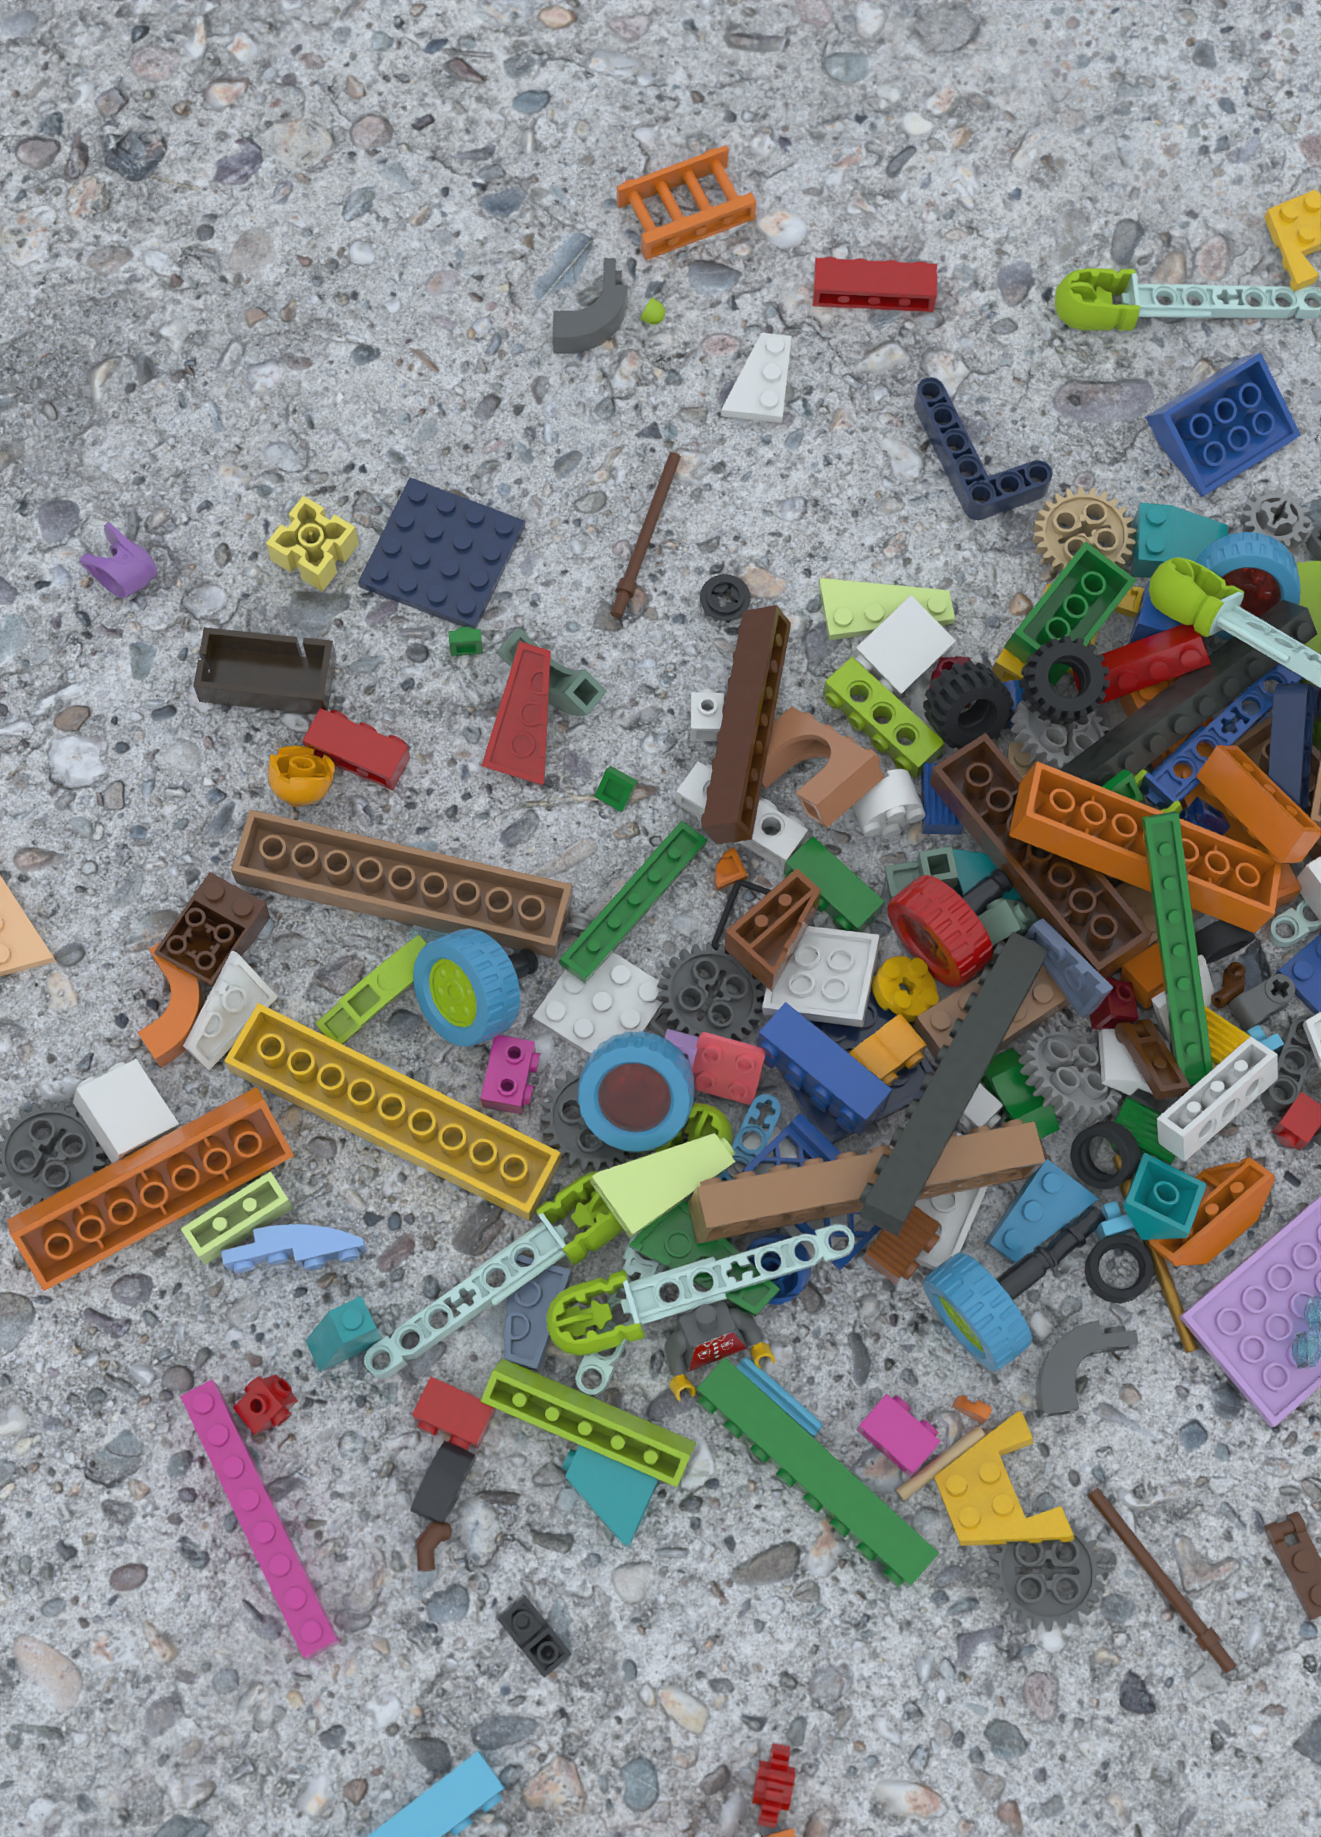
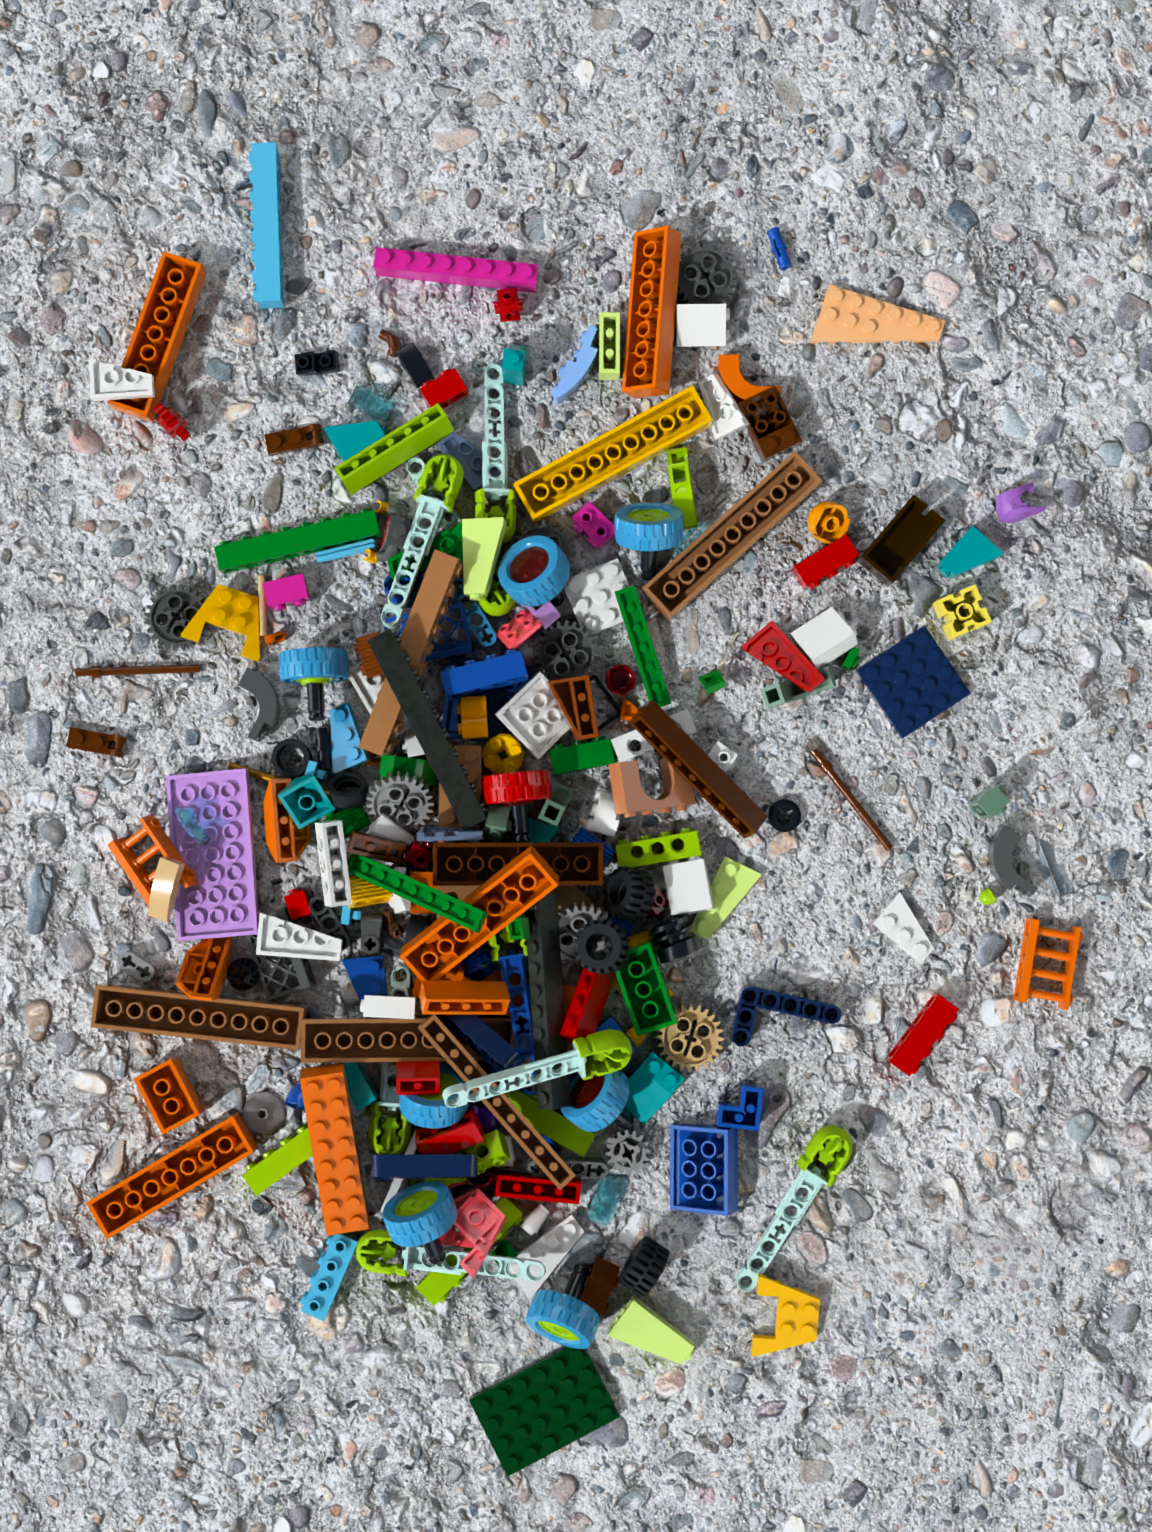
camera: 130 degrees right, 15 degrees up
none -> reddish brown plate [264,424,324,456]
none -> clear light blue slope [348,385,396,423]
none -> dark red hair [605,664,636,695]
none -> black wheel [648,914,701,964]
none -> blue brick [715,1083,764,1131]
none -> white brick [791,607,858,670]
none -> teal slope [936,526,1004,579]
none -> sand green brick [967,786,1010,819]

